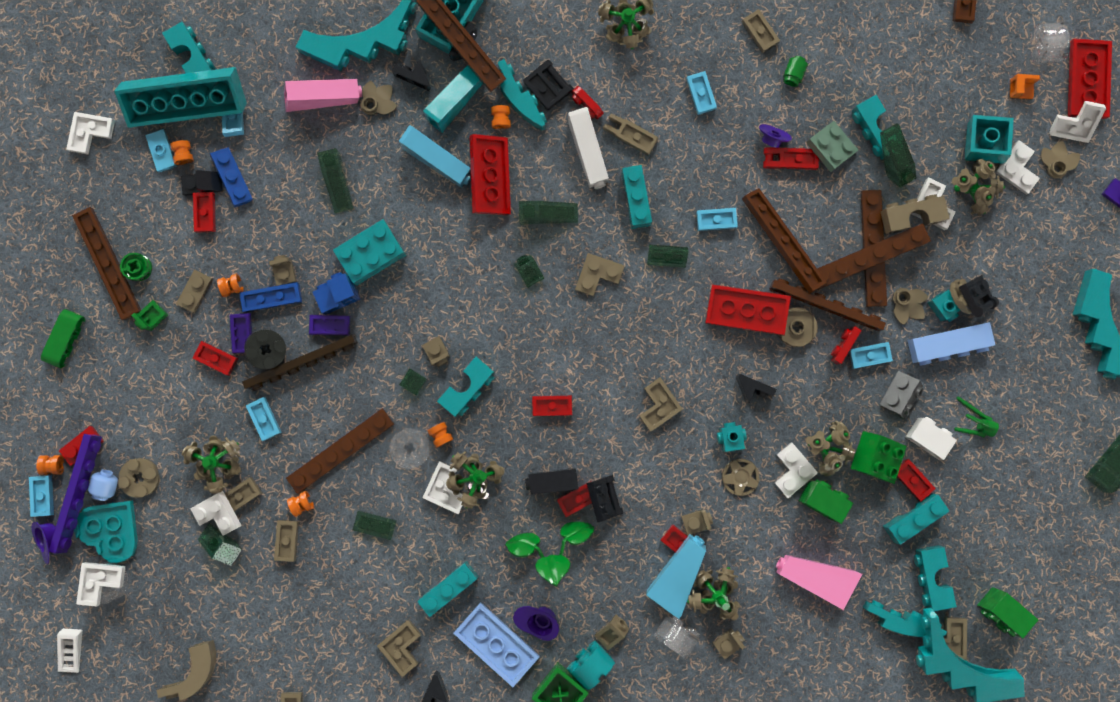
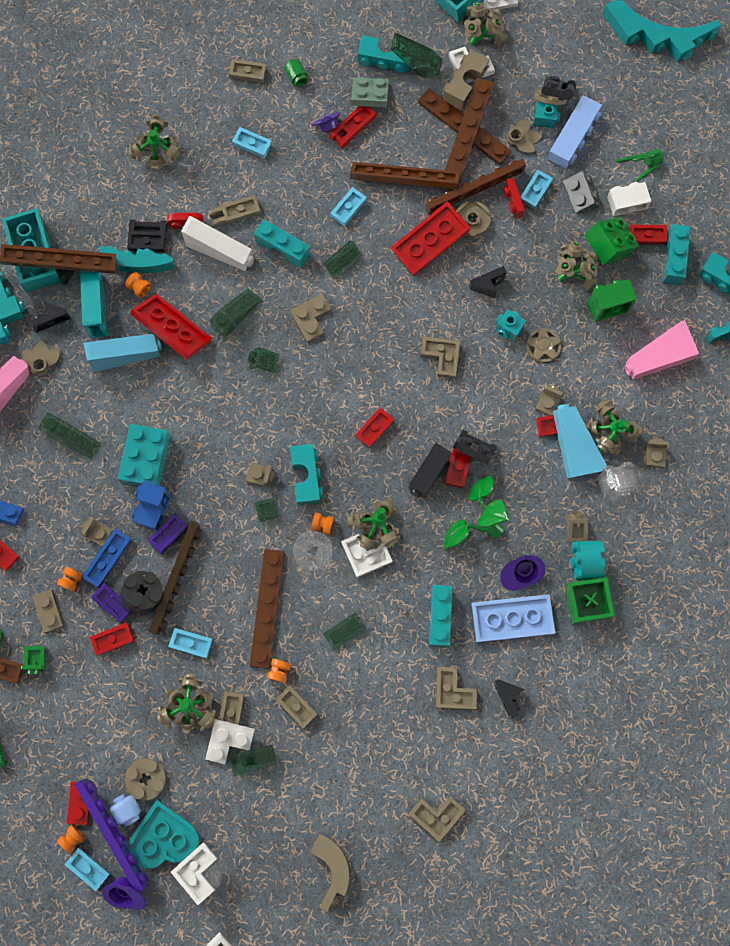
camera: 50 degrees left, 10 degrees down
white plate [775,442,818,498] -> none

